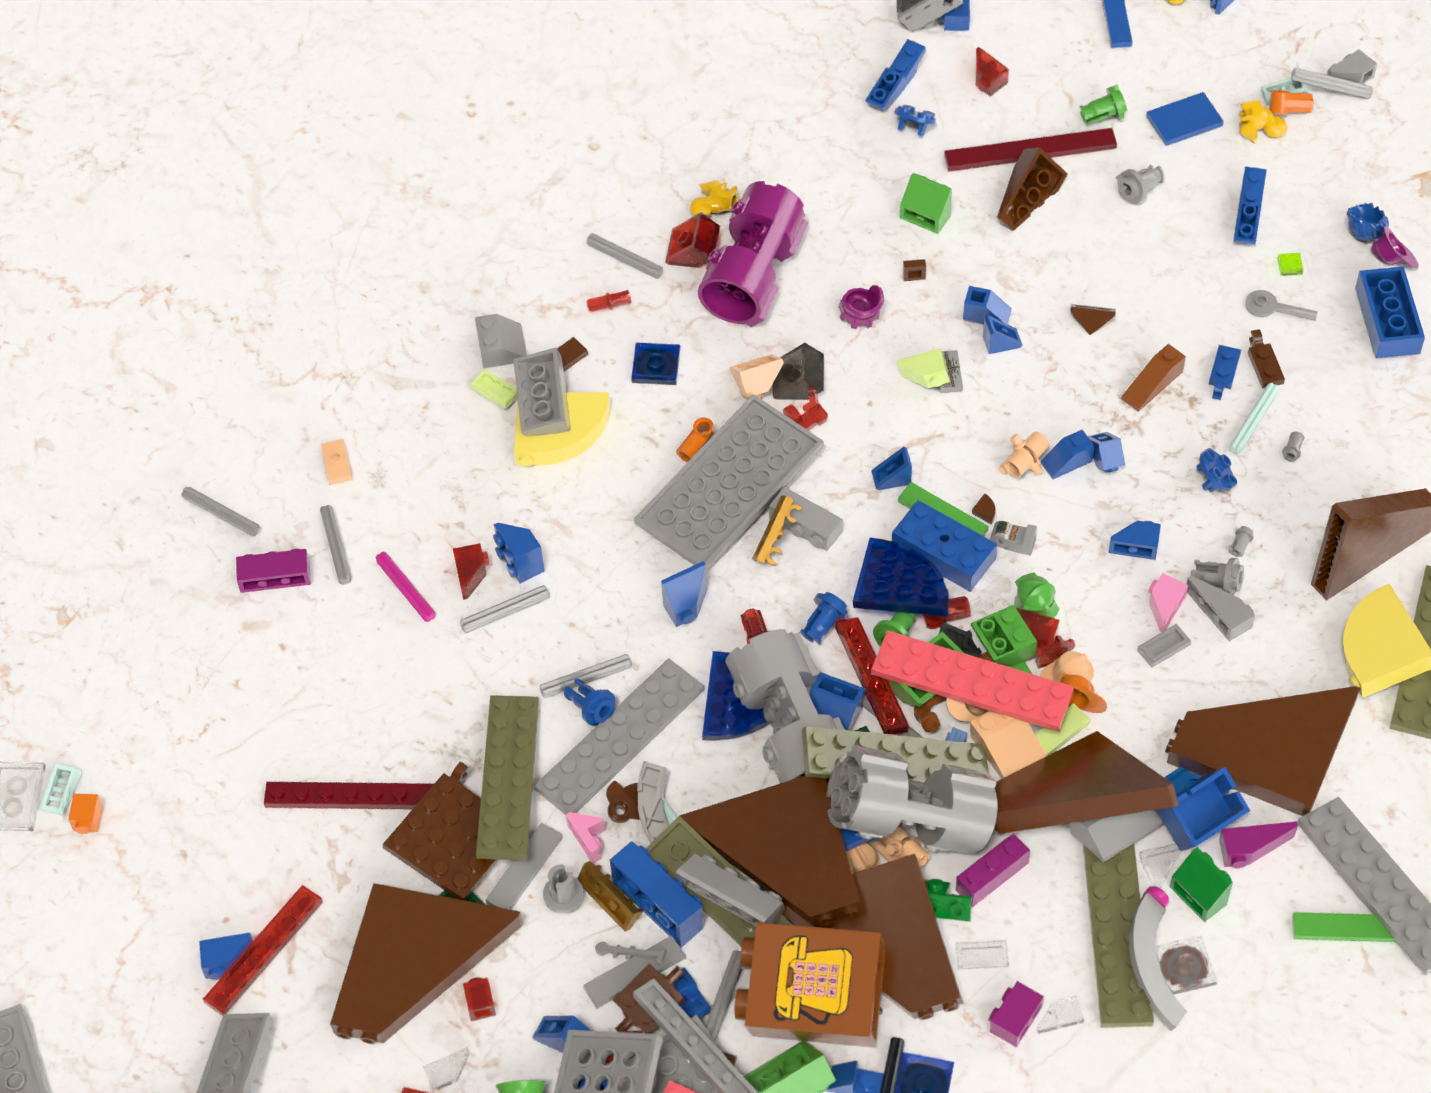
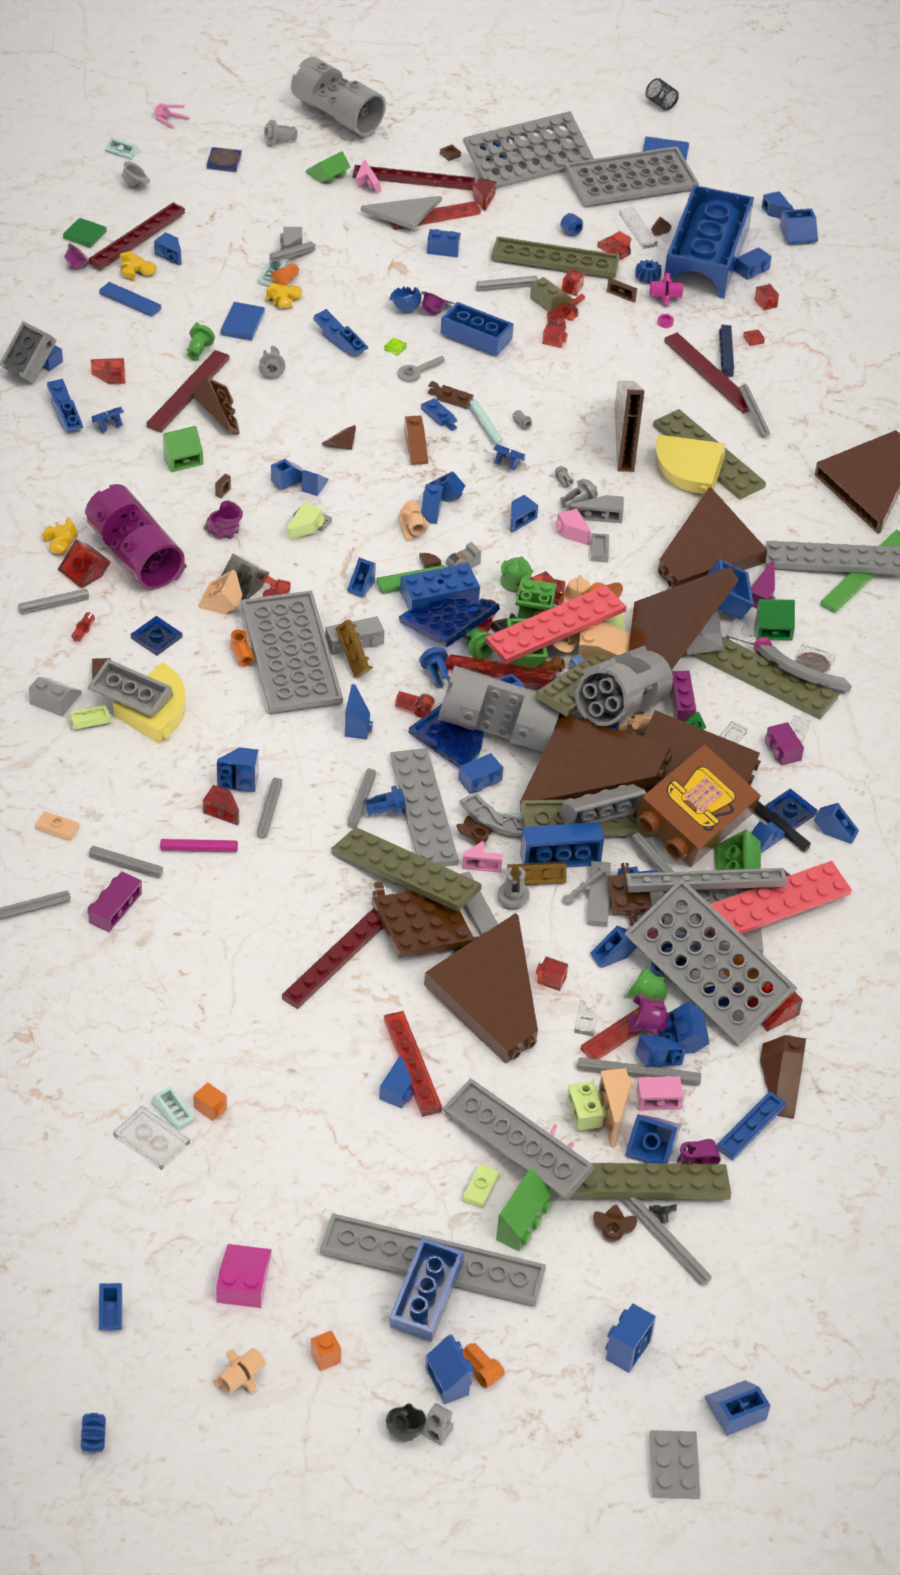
camera: 60 degrees left, 10 degrees down
none -> blue brick [458,753,504,794]

